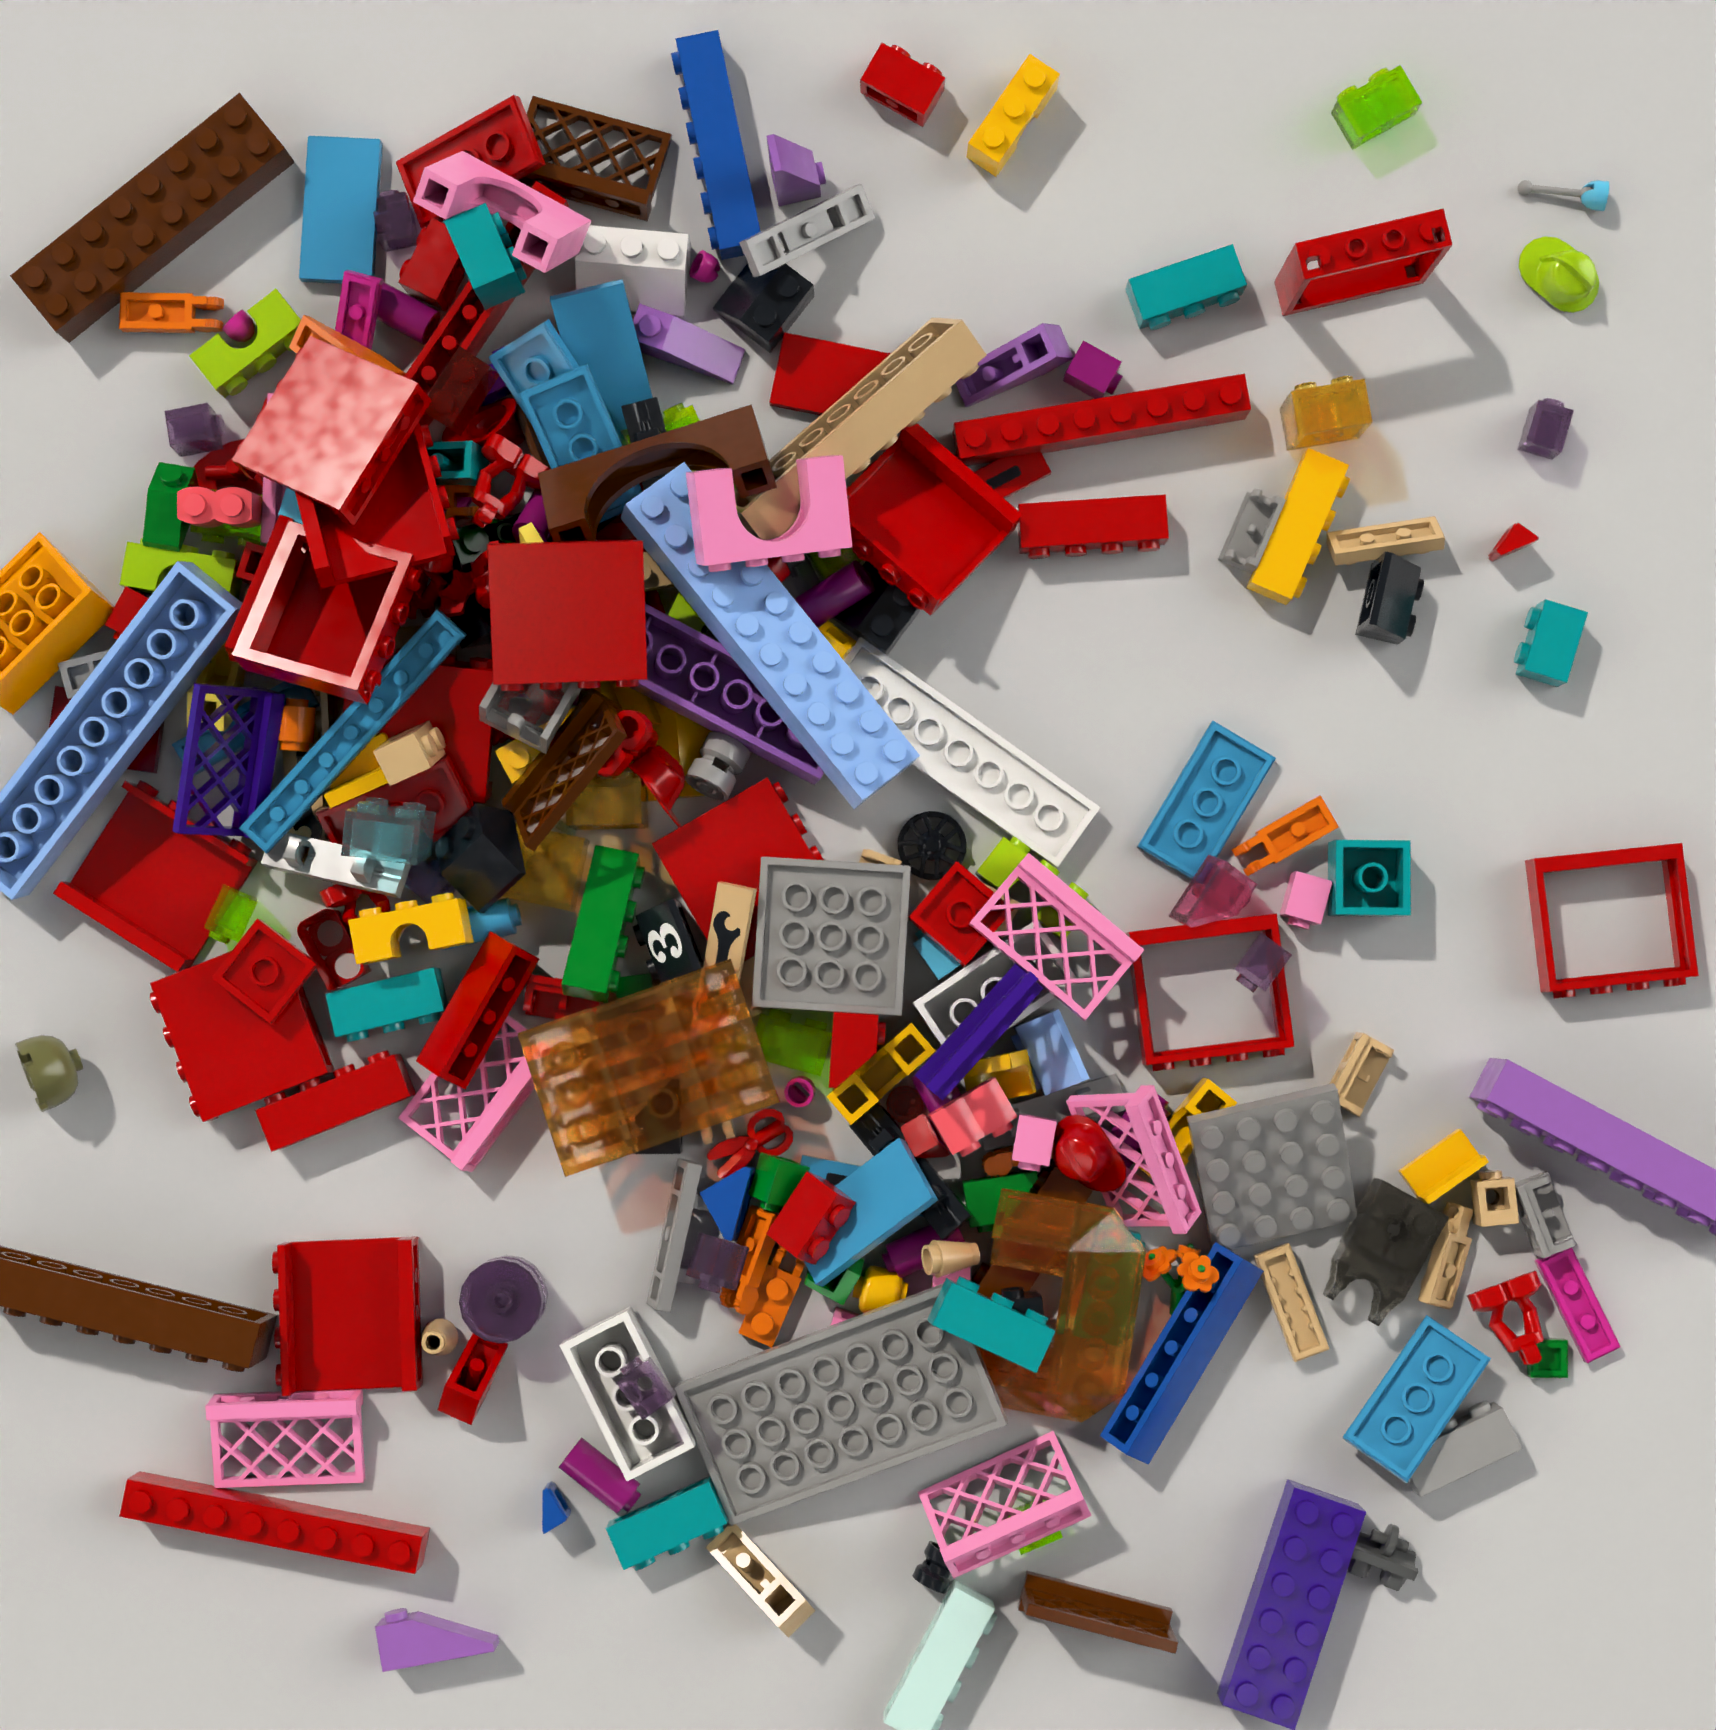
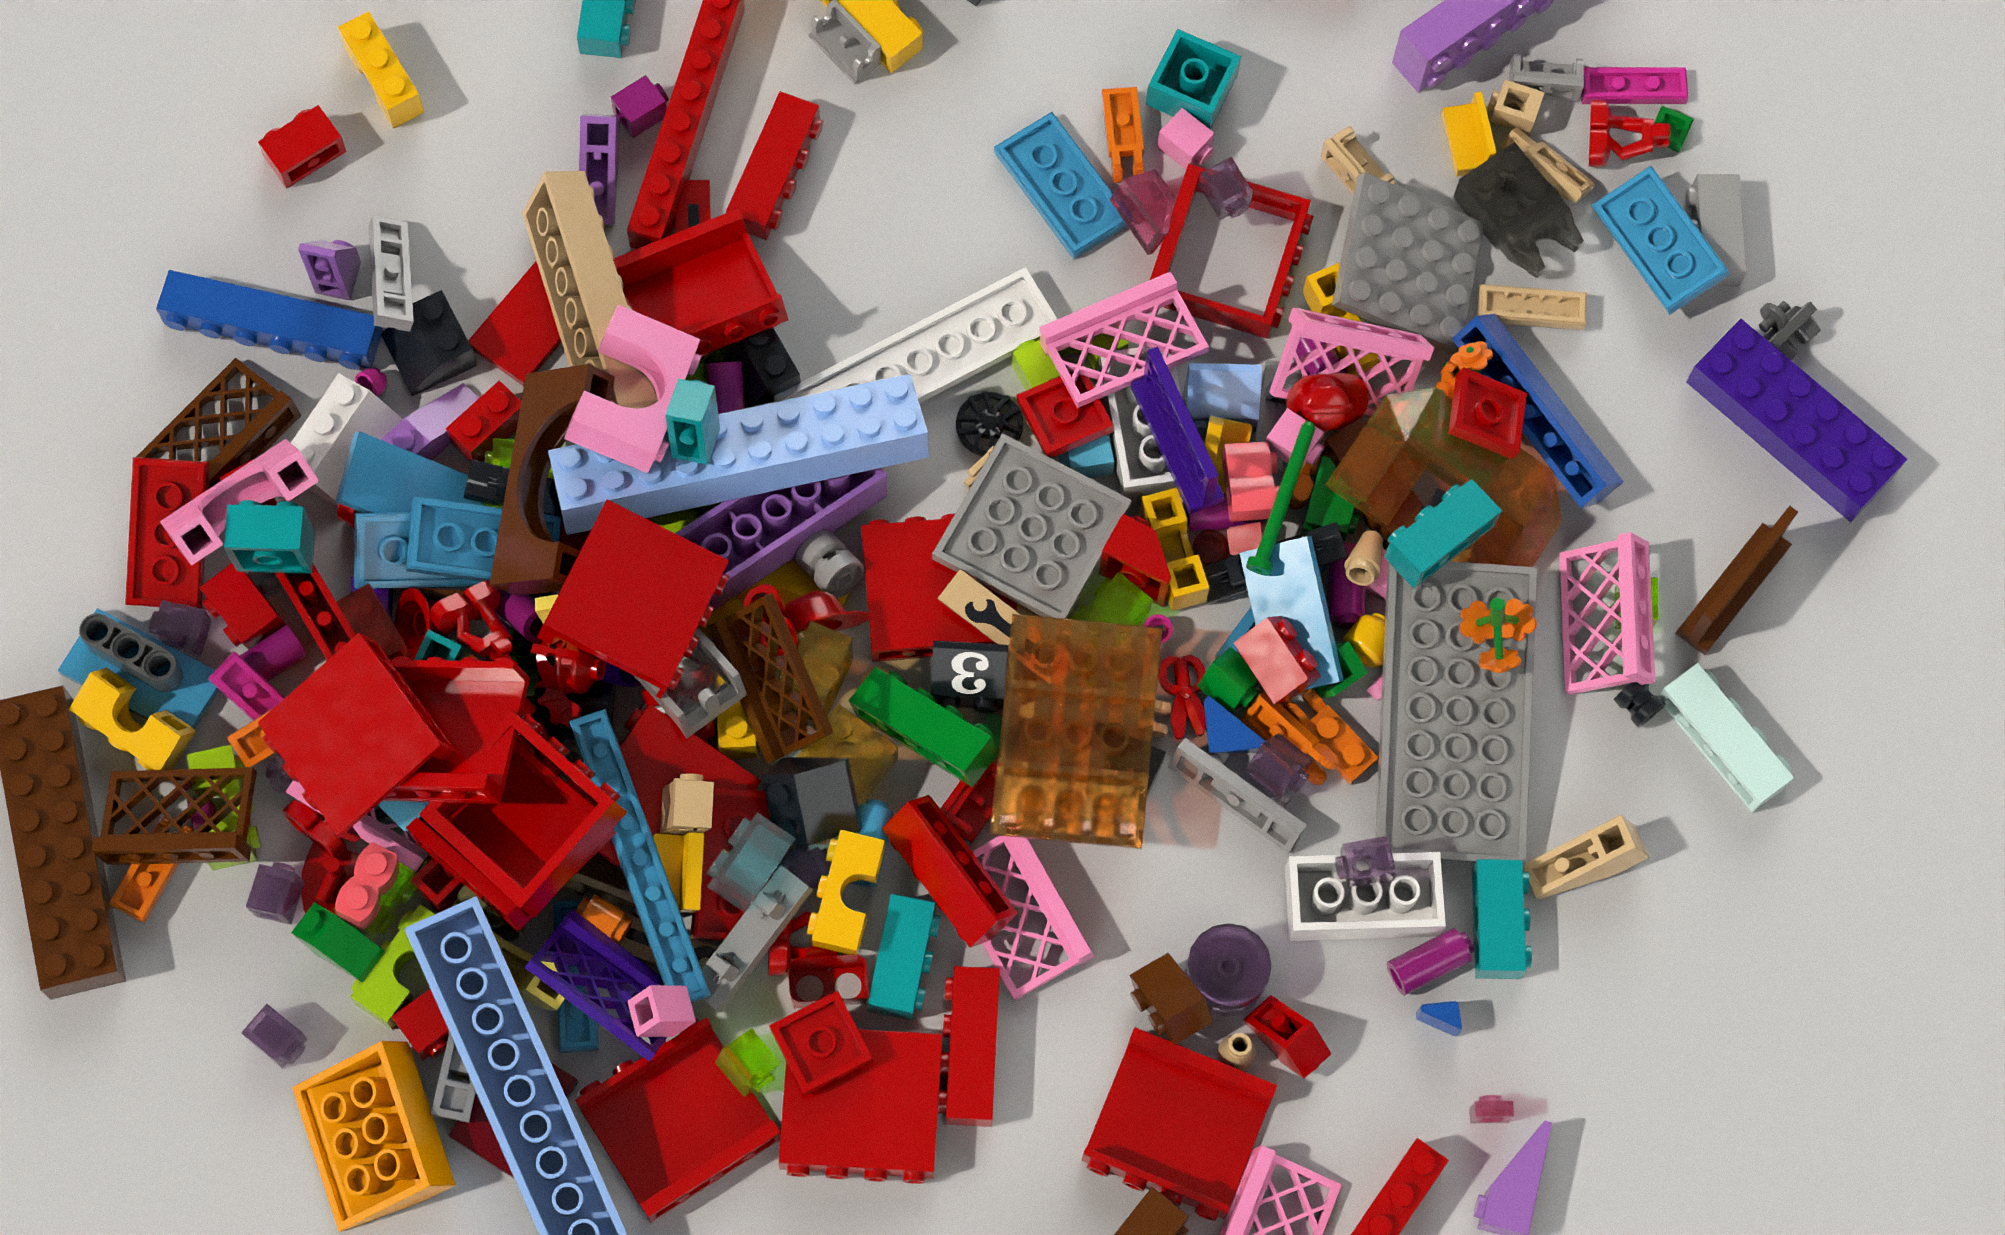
camera: 75 degrees left, 15 degrees down
none -> yellow arch [69,667,196,770]
none -> dark grey beam [79,613,183,692]
none -> reddish brown fence [92,767,257,865]
none -> clear purple brick [241,1003,307,1069]
none -> red brick [446,380,521,463]
none -> bright pink brick [628,985,696,1037]
none -> teal brick [665,379,720,465]
none -> reddish brown brick [1129,953,1213,1045]
none -> green bar [1246,421,1315,576]
none -> red plate [1448,367,1527,459]
none -> orange plant [1459,597,1537,673]
none -> clear pink plate [1469,1095,1514,1124]

